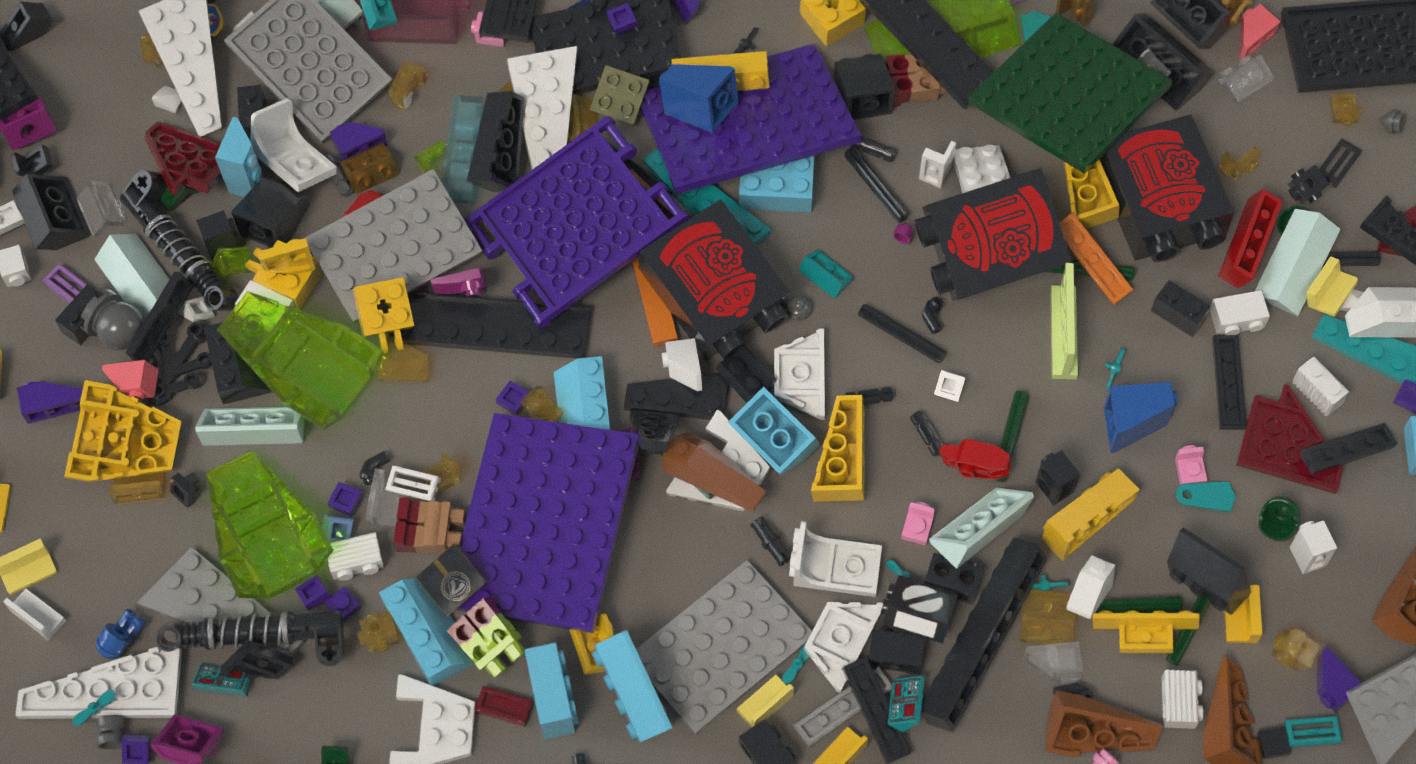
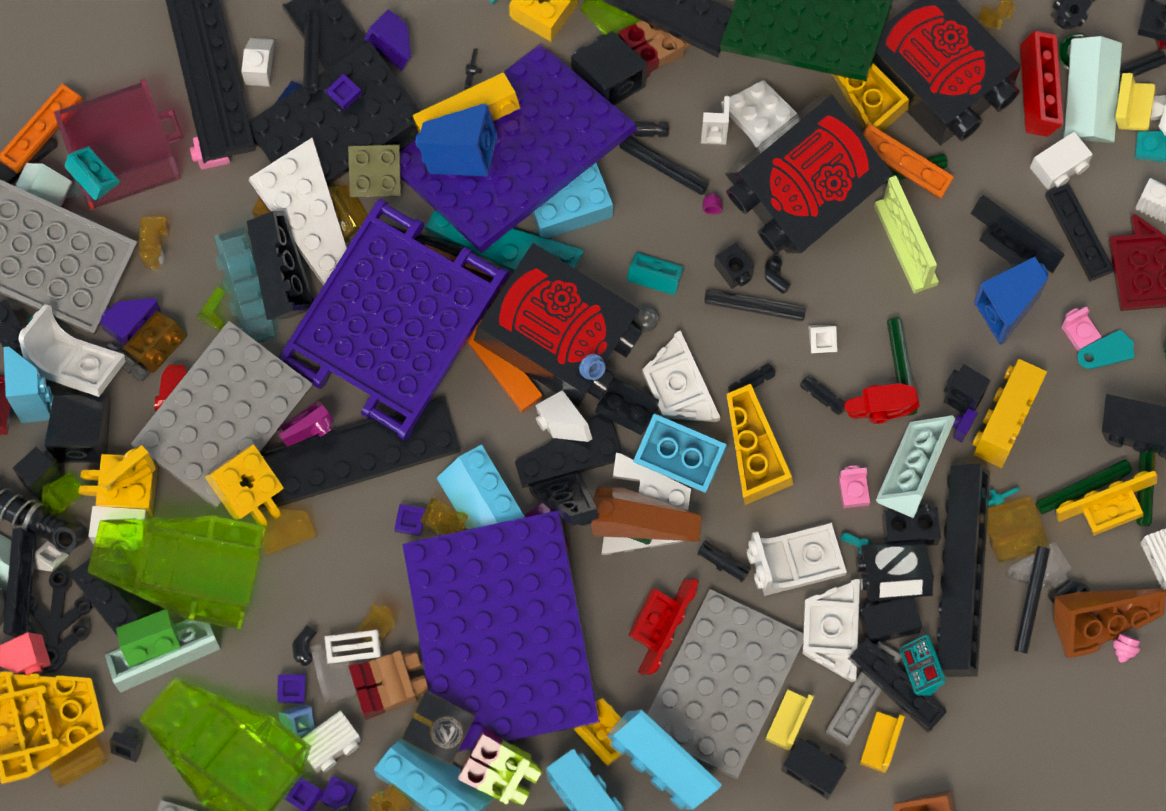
camera: 25 degrees left, 5 degrees up
teal piece [782,645,810,685] -> none
white slope [1067,556,1115,619] -> none
teal piece [1104,347,1125,389] -> none
black brick [1151,280,1211,337] -> none
none -> bright green brick [116,609,181,667]
none -> medium blue plate [579,354,605,380]
none -> red bracket [628,578,699,675]
none -> black brick [714,243,754,289]
none -> dark purple plate [952,408,978,443]
none -> black bracket [971,195,1065,273]
none -> black piece [1014,546,1050,654]

